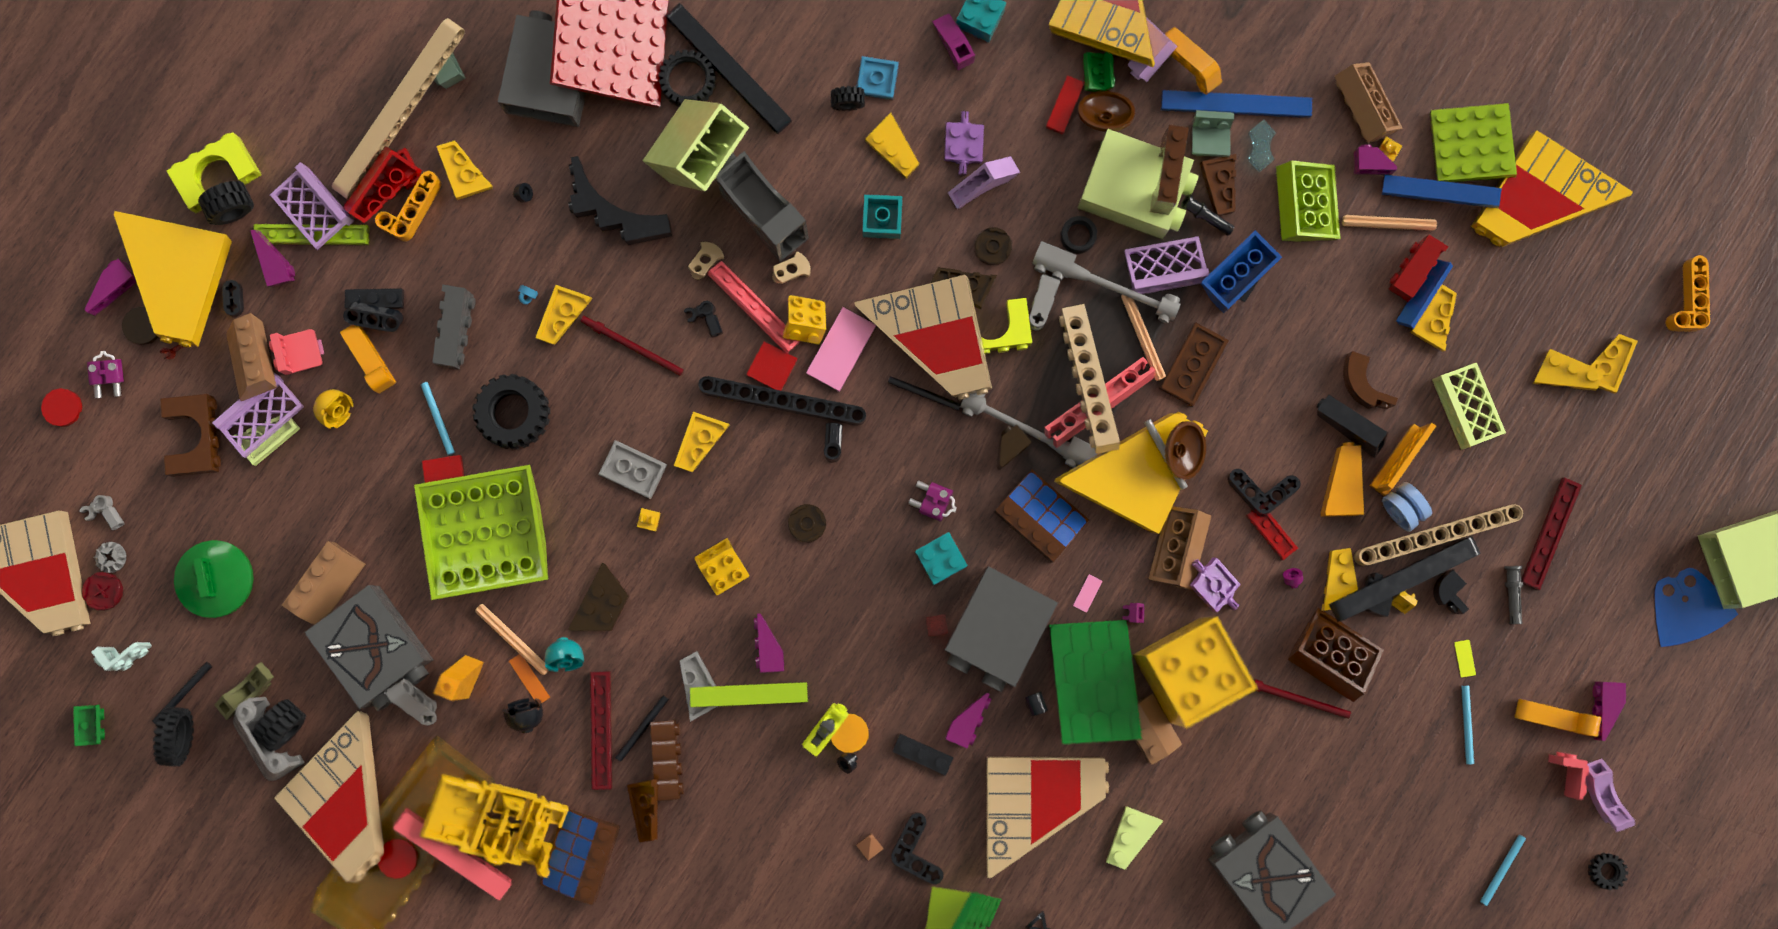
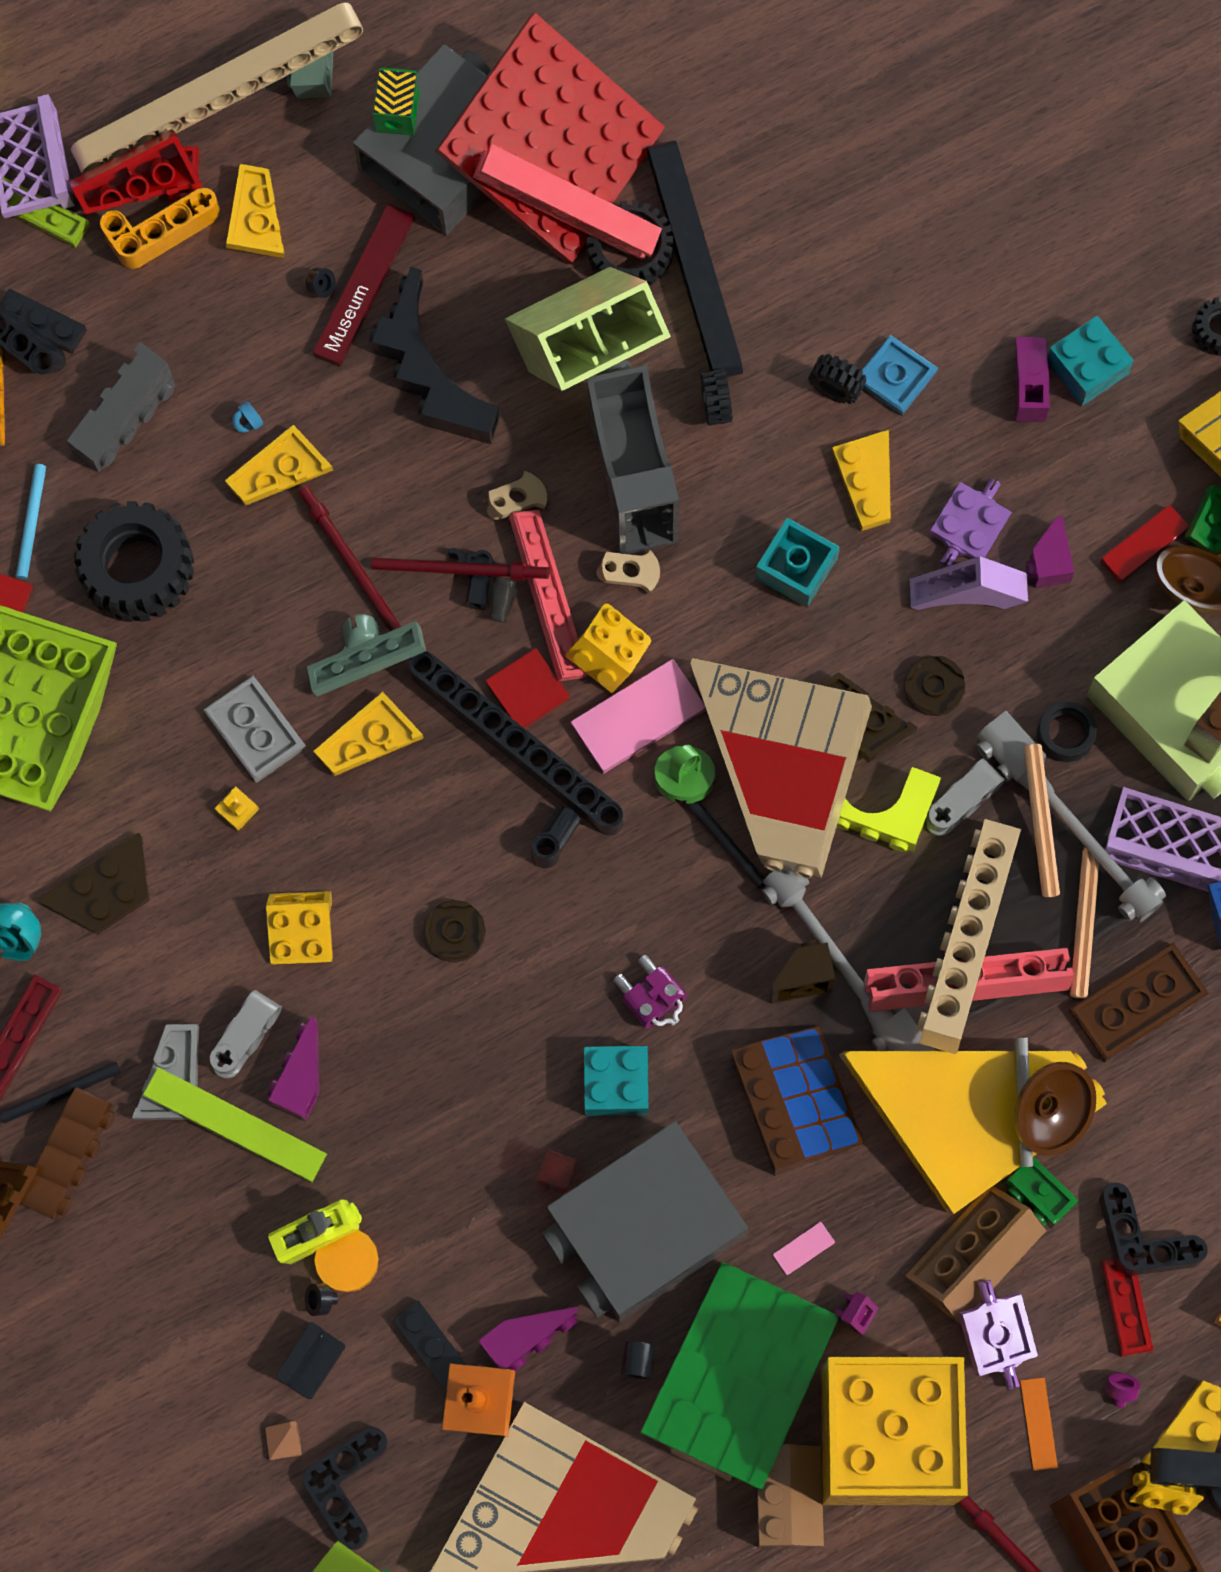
camera: 35 degrees right, 10 degrees down
none -> light grey piece [210,990,282,1079]
none -> black panel [276,1321,346,1399]
none -> sand green plate [307,614,426,697]
none -> dark red tile [313,204,415,367]
none -> dark red bar [371,558,550,581]
none -> piece [373,68,420,136]
none -> orange tile [442,1364,515,1436]
none -> coral piece [473,144,662,260]
none -> clear smoke cone [489,577,518,623]
none -> bright green tile [654,745,716,804]
none -> black tyre [700,369,733,426]
none -> green bracket [1005,1157,1079,1229]
none -> orange sticker [1020,1378,1058,1471]
none -> light nougat axle [1024,744,1060,897]
none -> magenta slope [1026,516,1074,588]
none -> yellow hinge [1130,1471,1204,1515]

